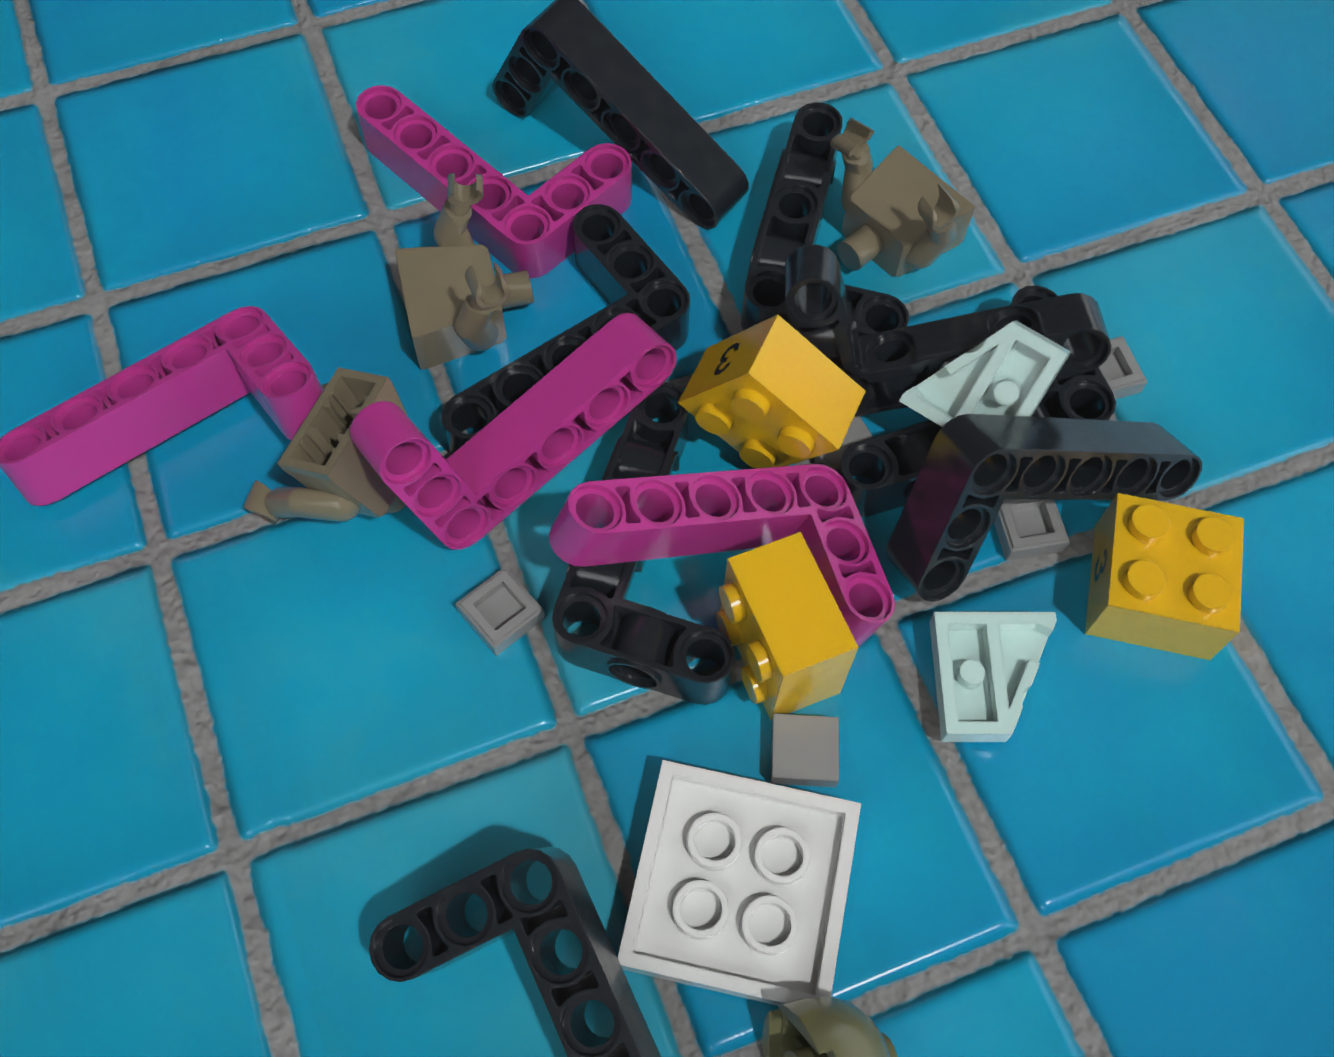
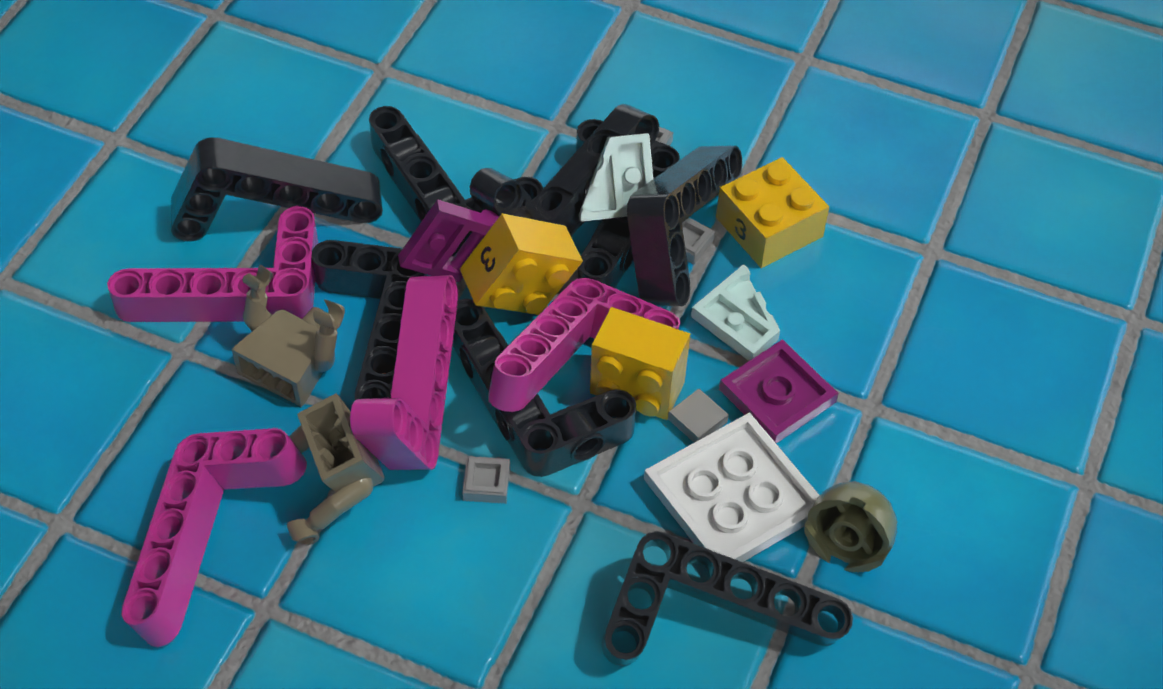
camera: 45 degrees left, 10 degrees down
dark tan torso [830,117,975,277] -> none
none -> magenta plate [398,199,499,282]
none -> magenta plate [719,339,839,443]

